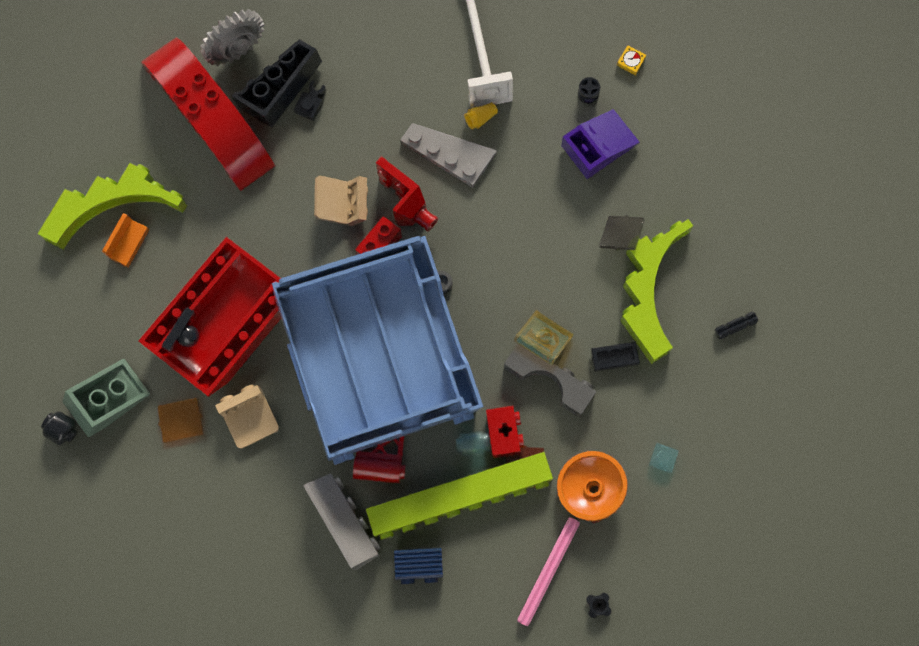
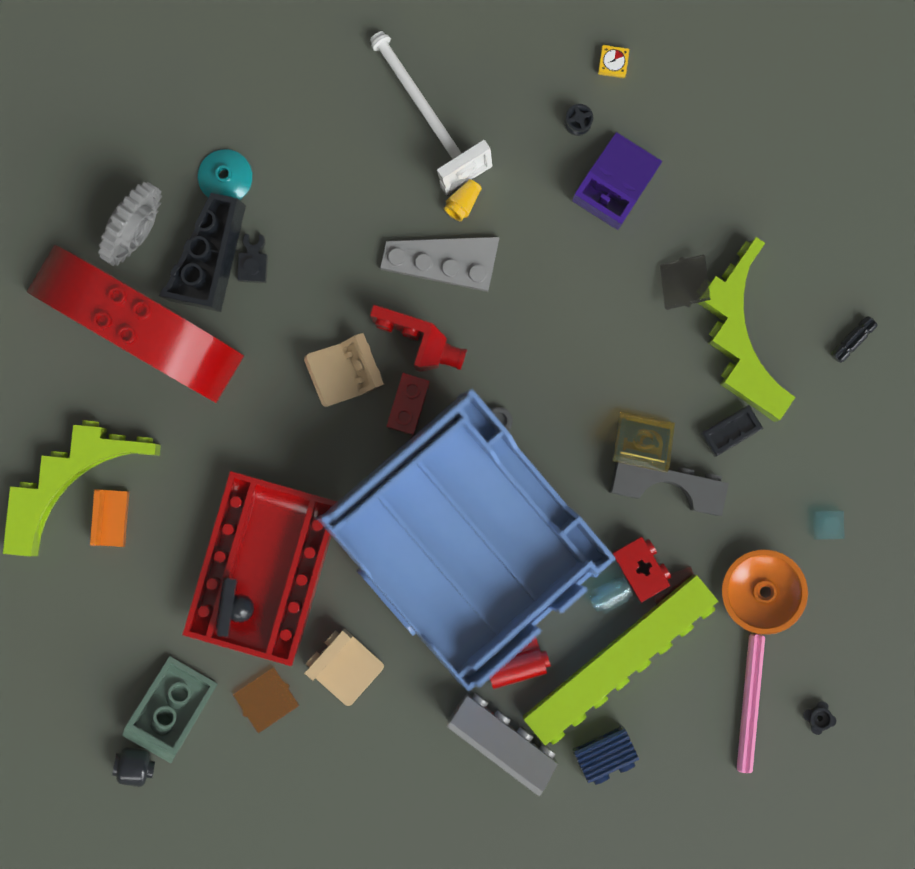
camera: 30 degrees left, 10 degrees up
none -> teal dish [198,149,253,200]

